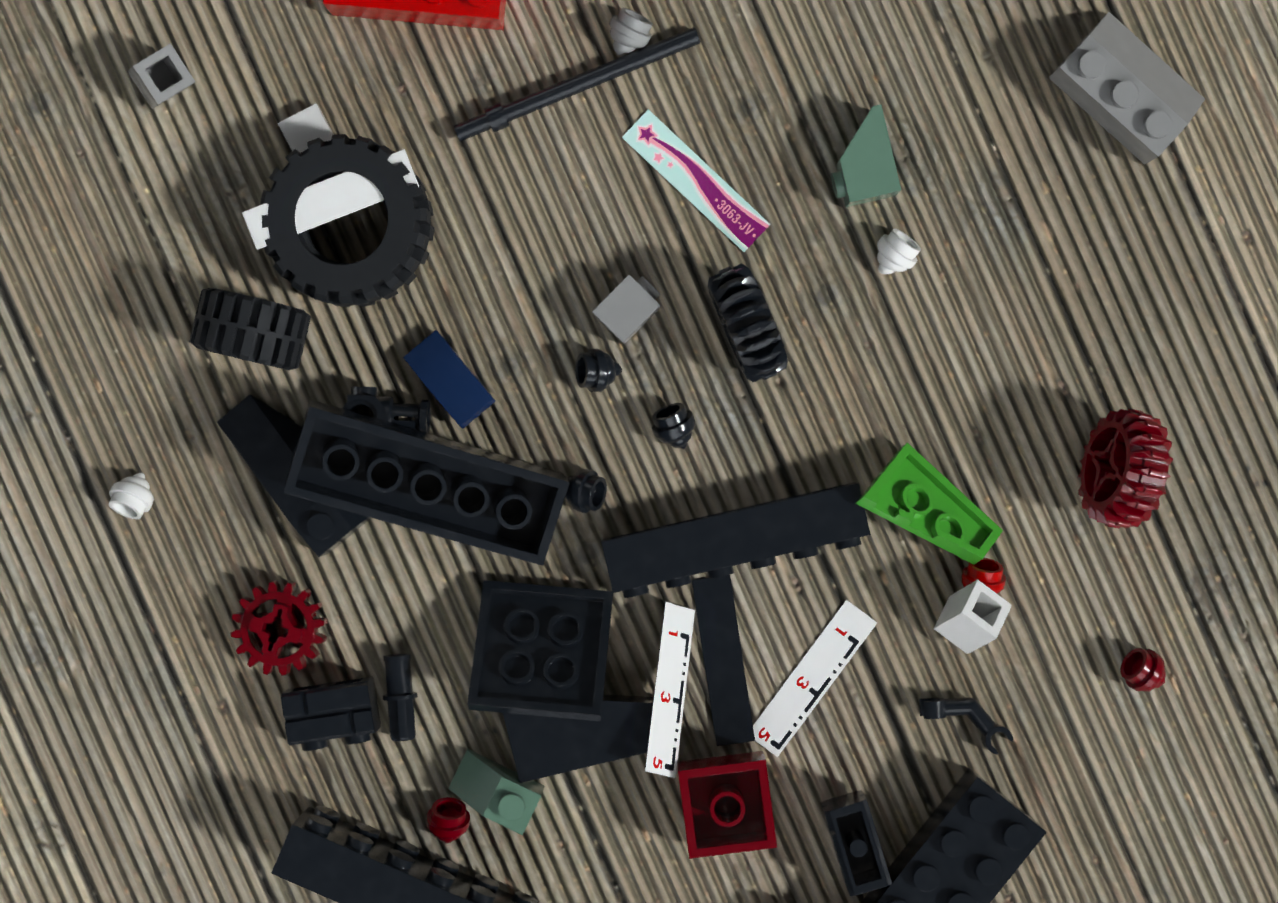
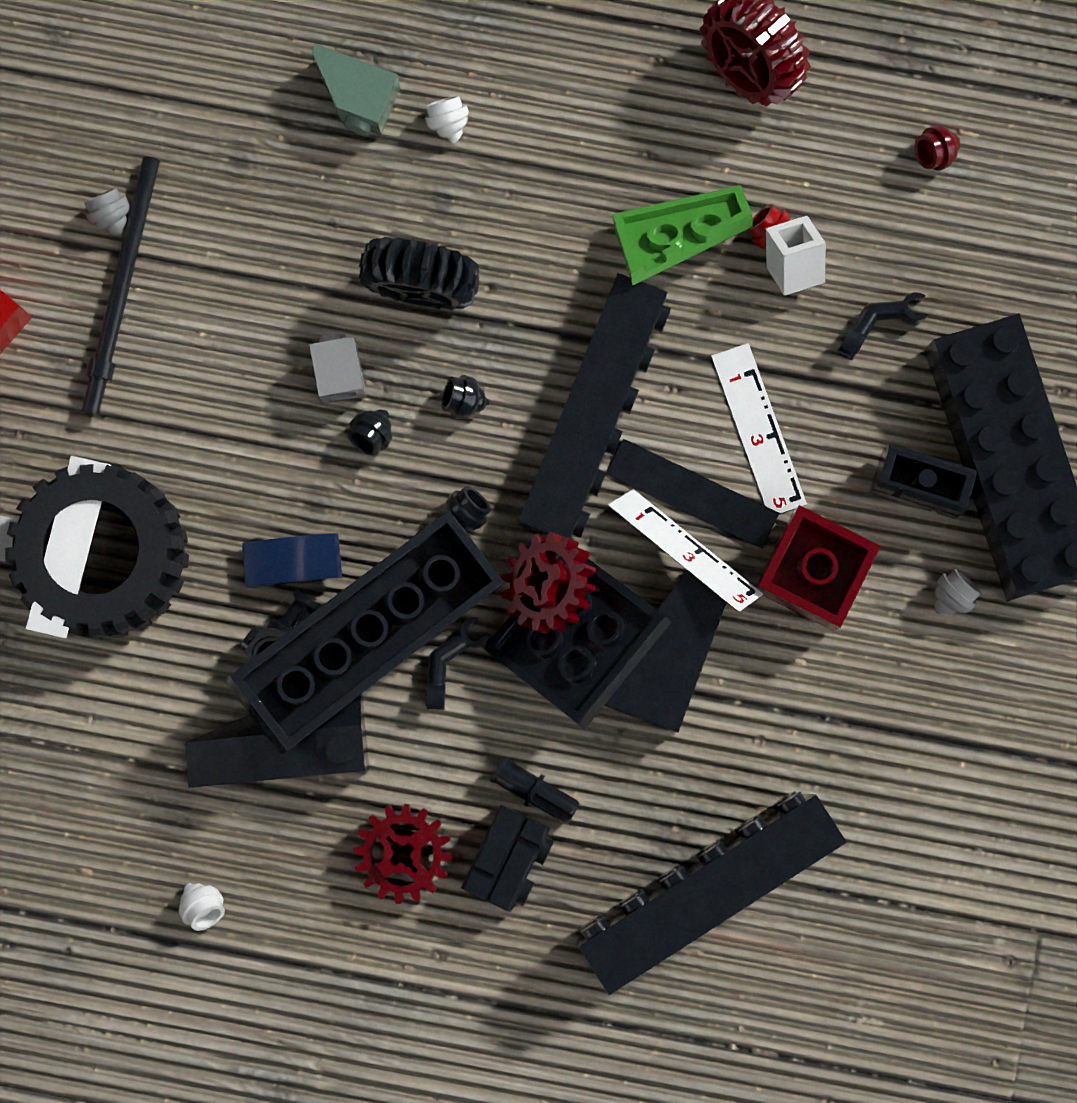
camera: 55 degrees left, 5 degrees down
black tyre [189,288,311,370] -> none
dark red plate [426,797,470,843] -> none
sand green slope [448,749,545,835] -> none
sticker [622,109,771,252] -> none
none -> black arm [426,617,490,710]
none -> dark red gear [501,532,596,634]

